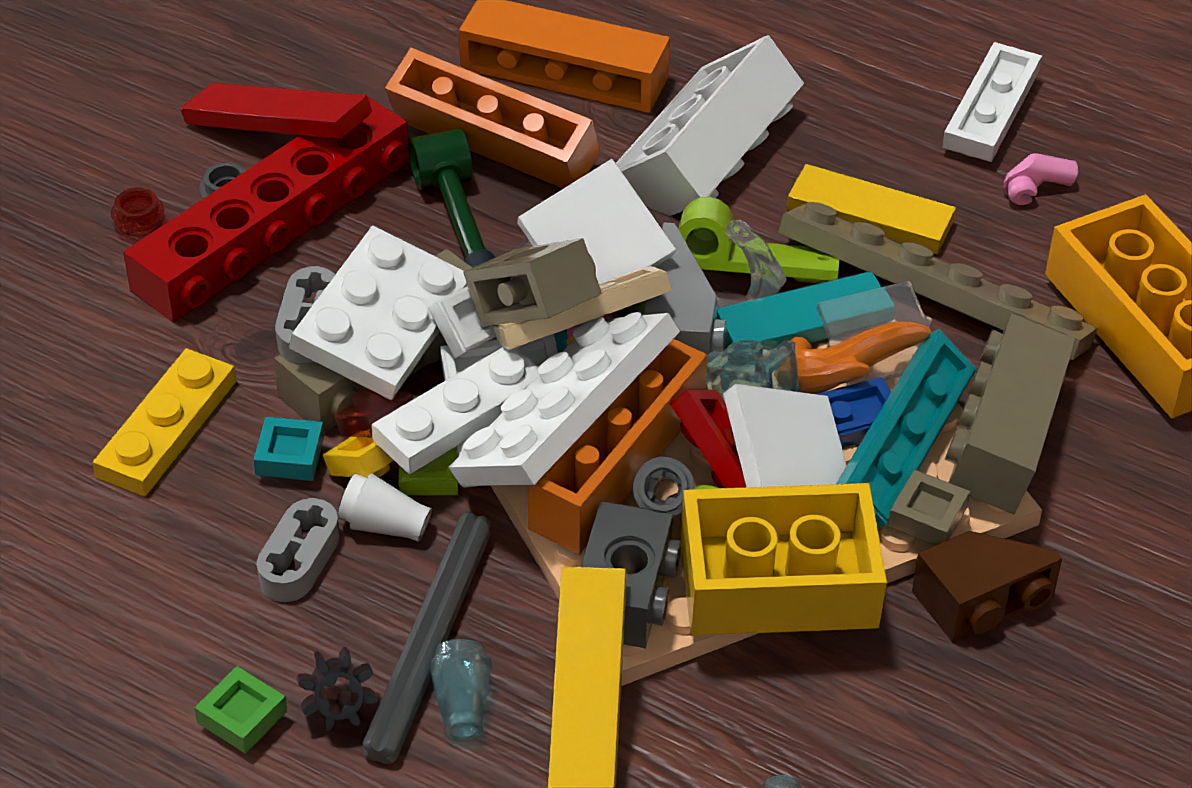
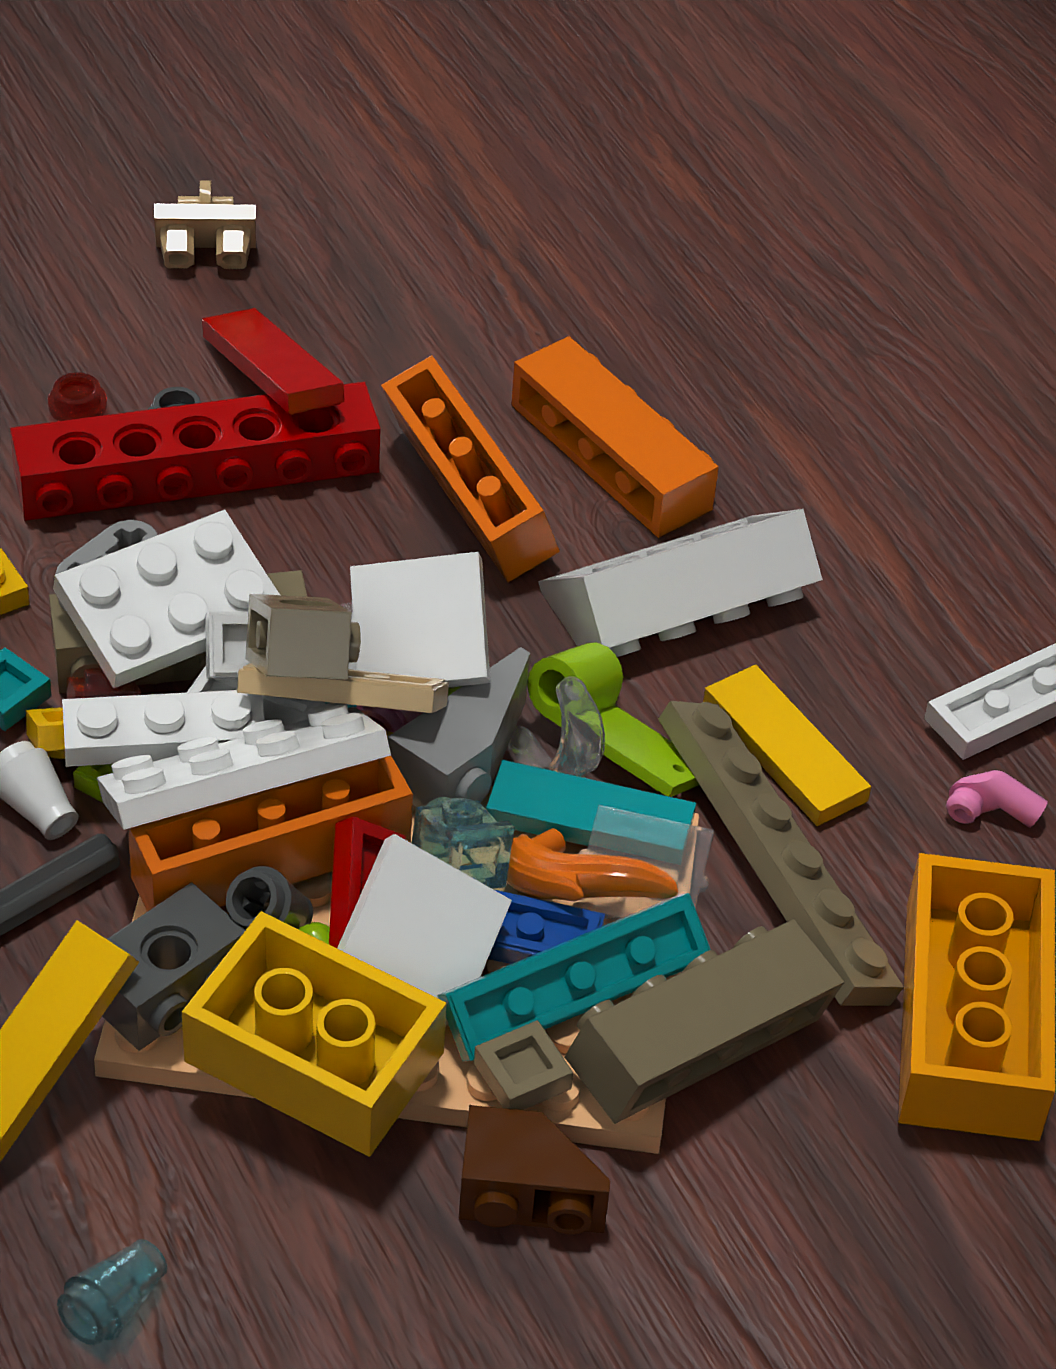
camera: 30 degrees right, 0 degrees up
dark green piece [408,128,495,268] -> none
none -> tan hips [154,180,256,269]

